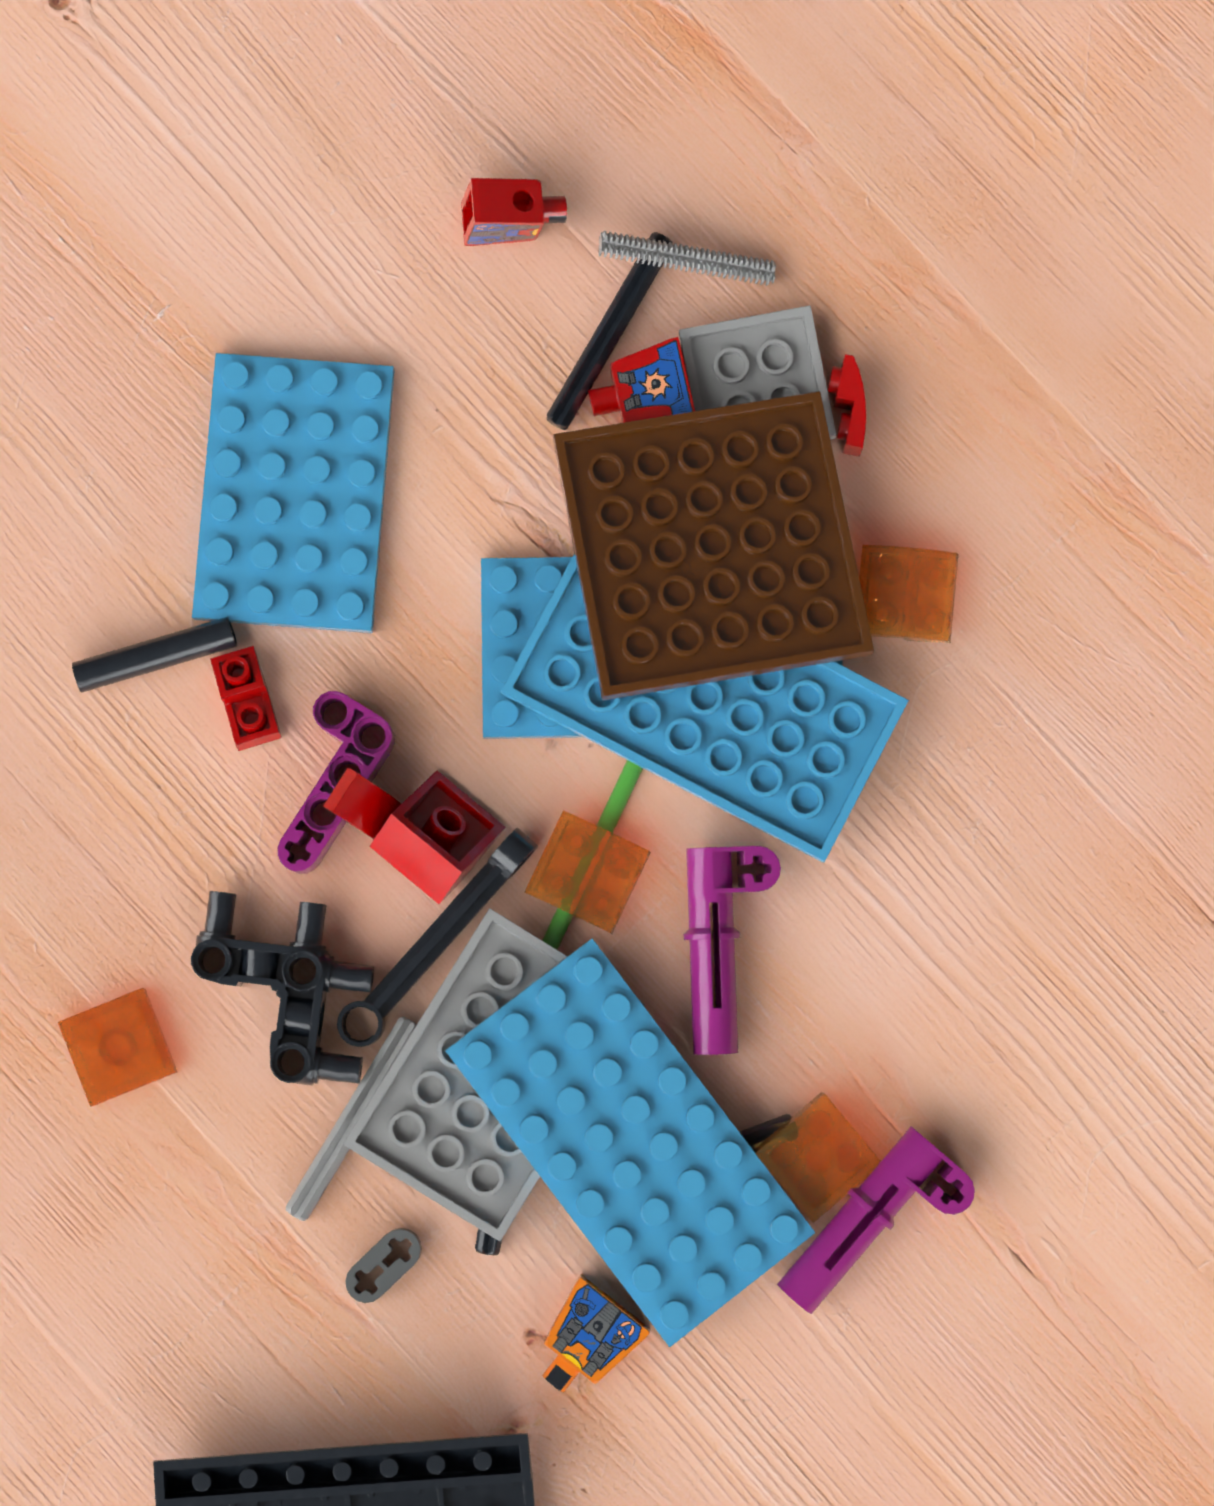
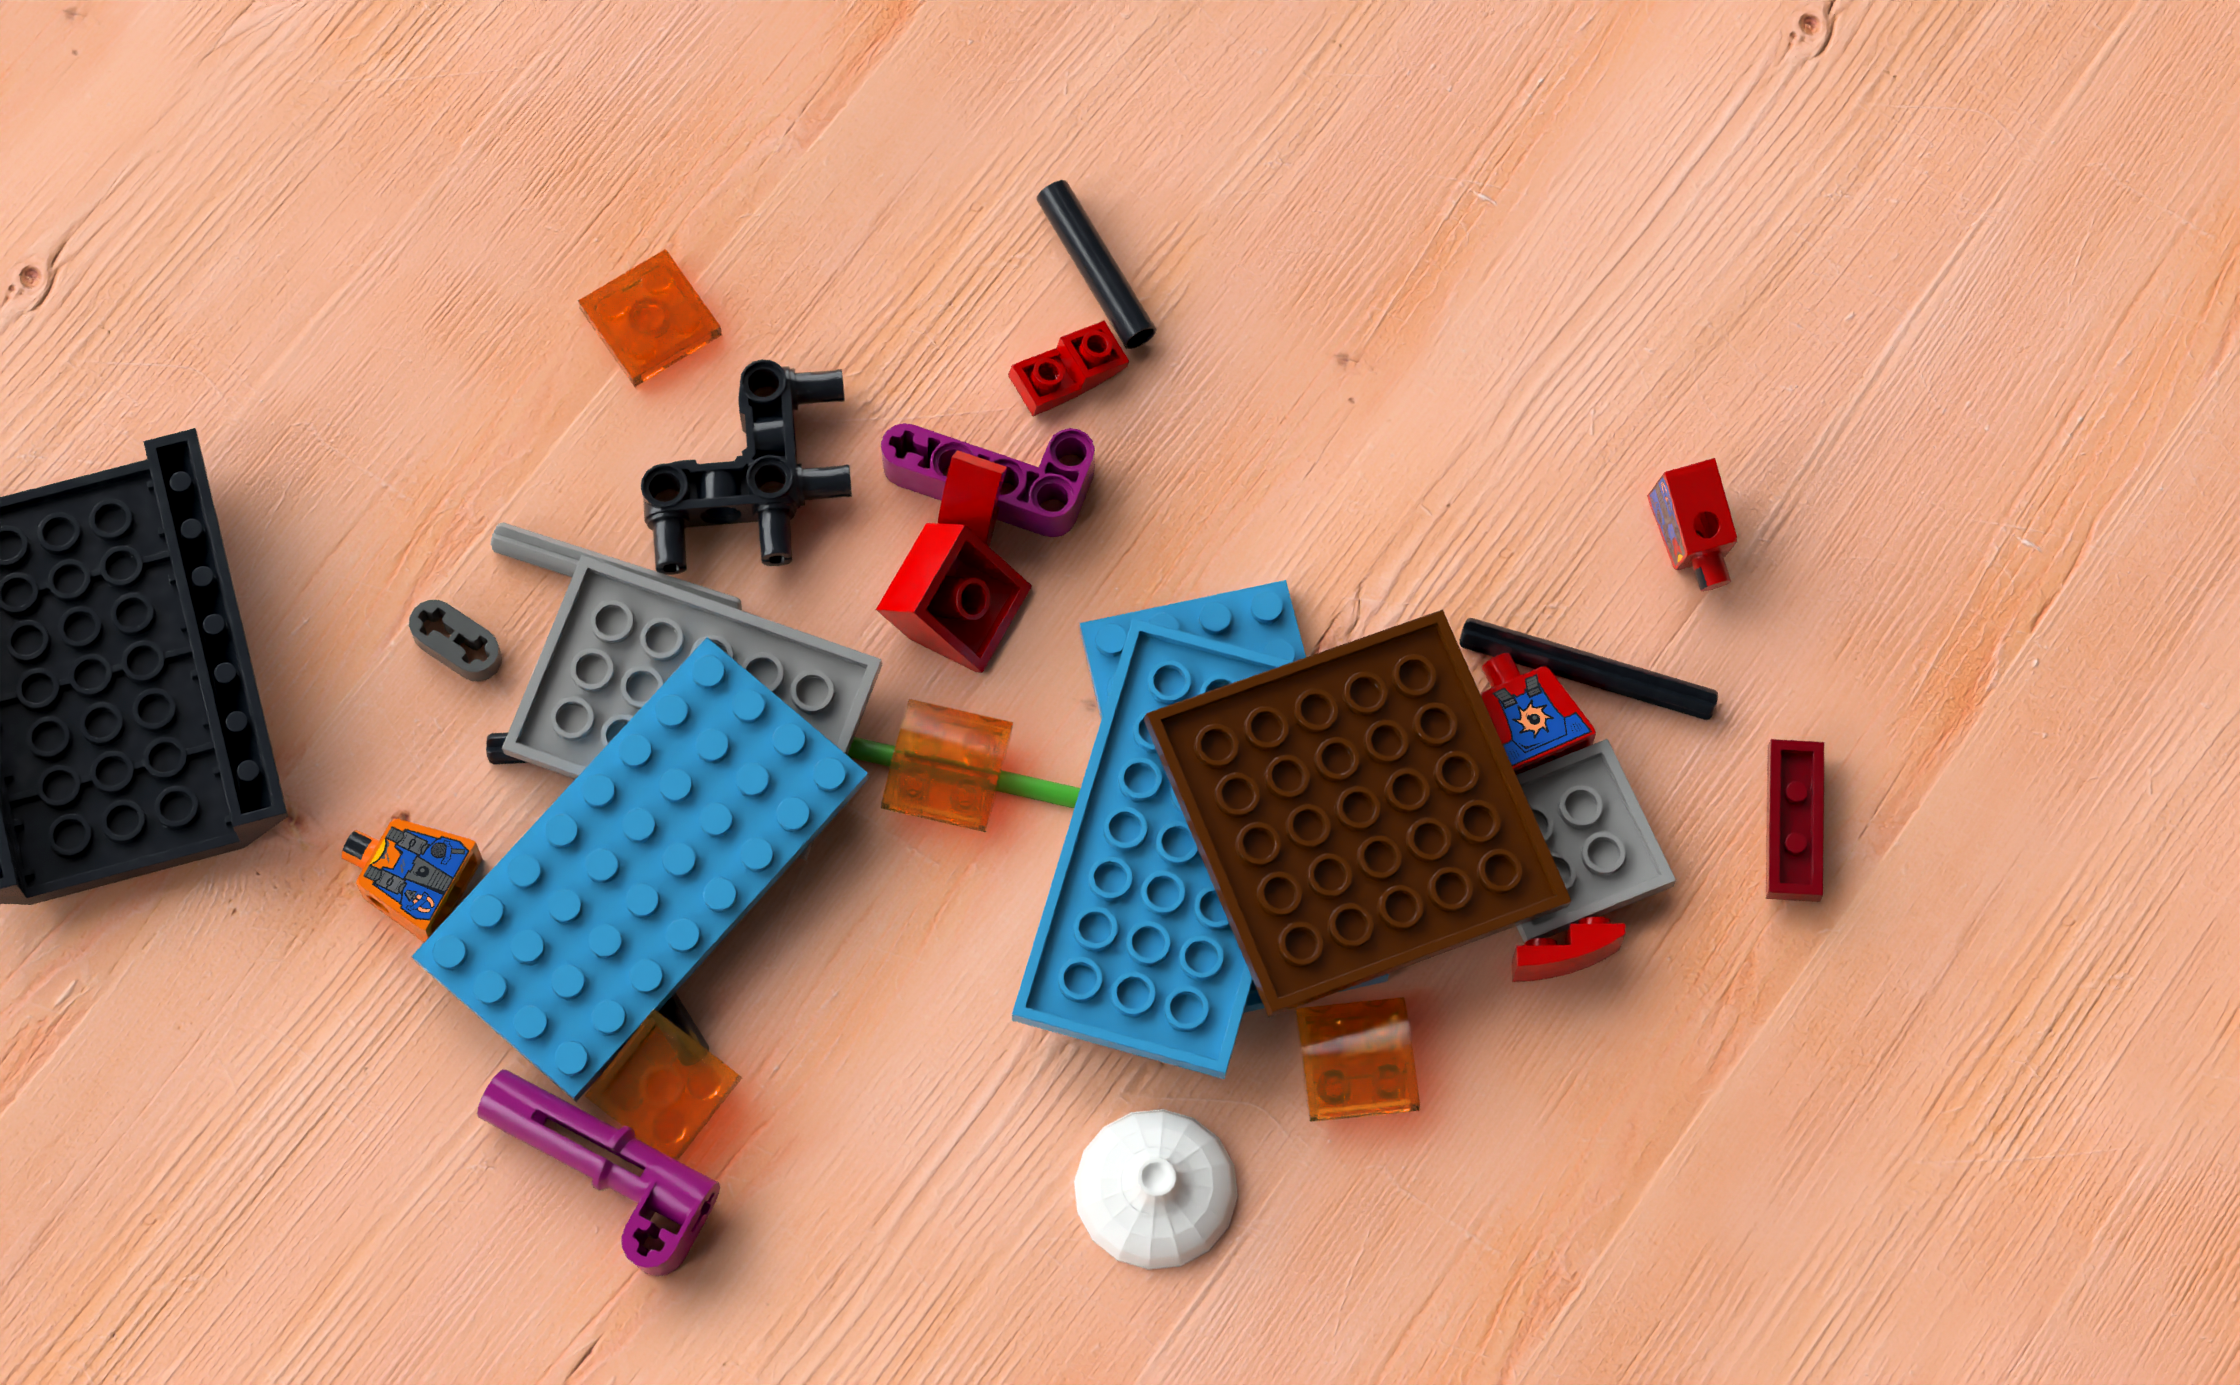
camera: 75 degrees right, 15 degrees down
dark azure plate [192,353,395,633] -> none
black piece [337,828,538,1047] -> none
light grey axle [598,231,776,286] -> none
magenta piece [683,846,781,1055] -> none
none -> white hat [1074,1109,1238,1270]
none -> dark red plate [1766,739,1824,902]

